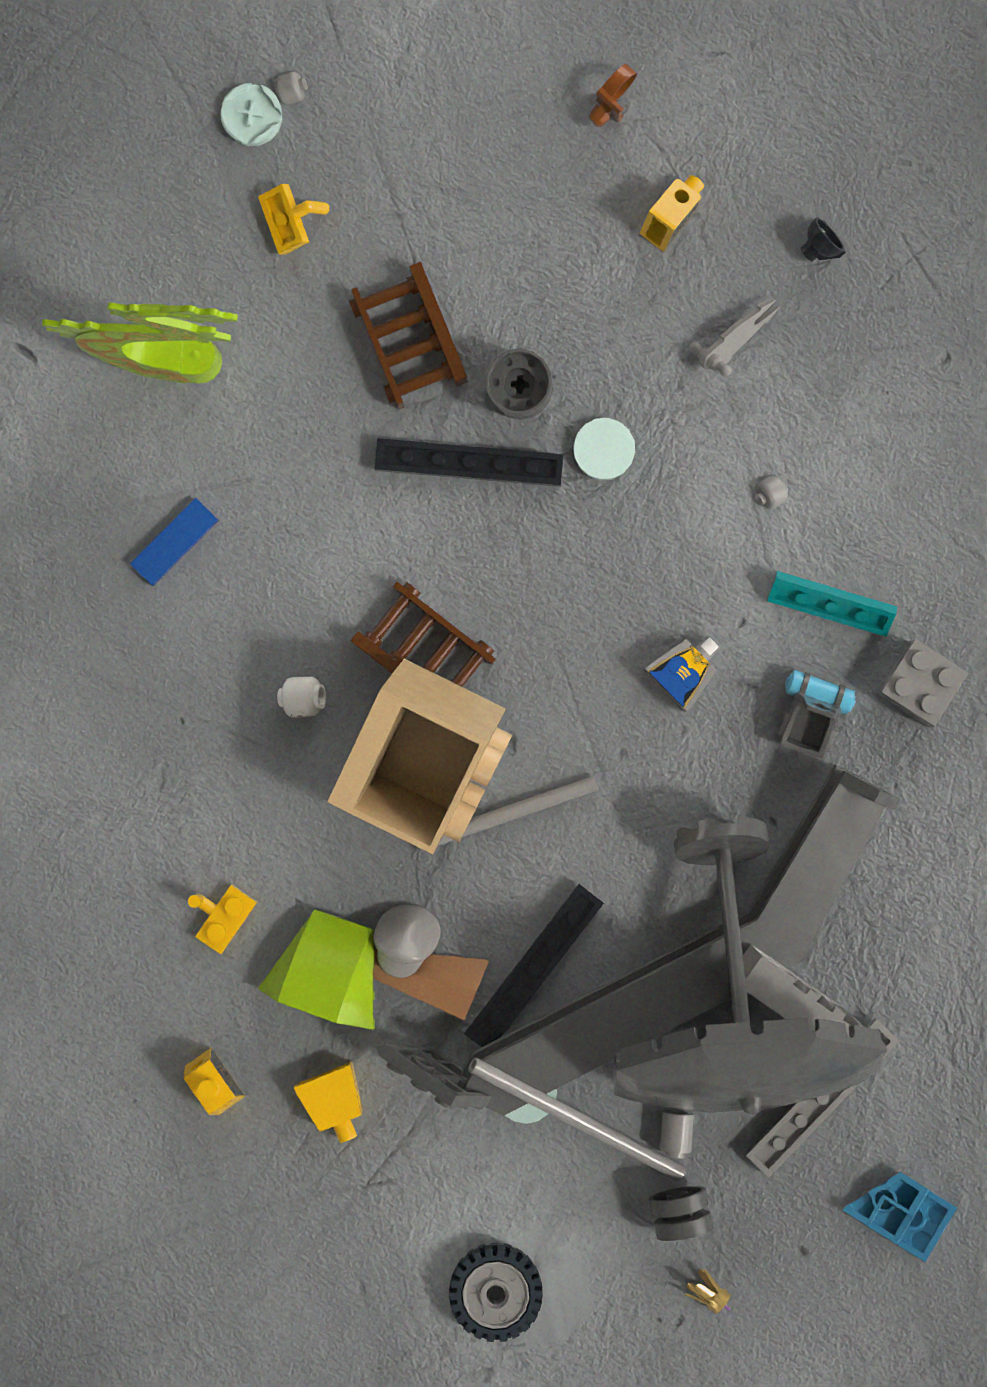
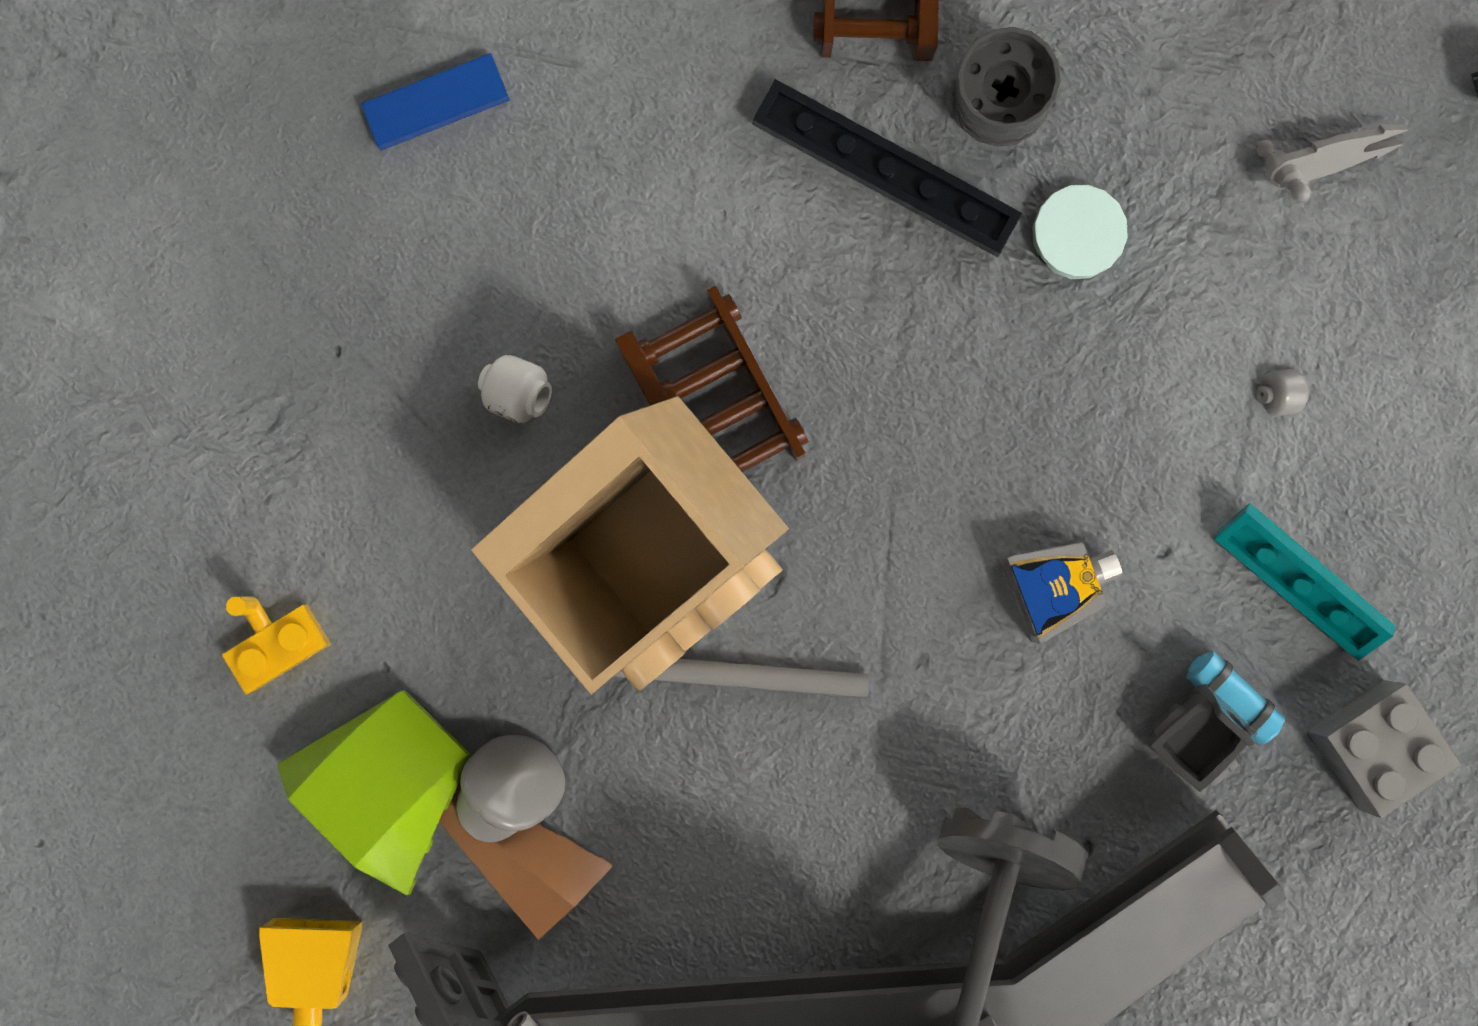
camera: 20 degrees right, 0 degrees up
yellow torso [183,1048,245,1115] -> none
black plate [464,884,604,1048] -> none

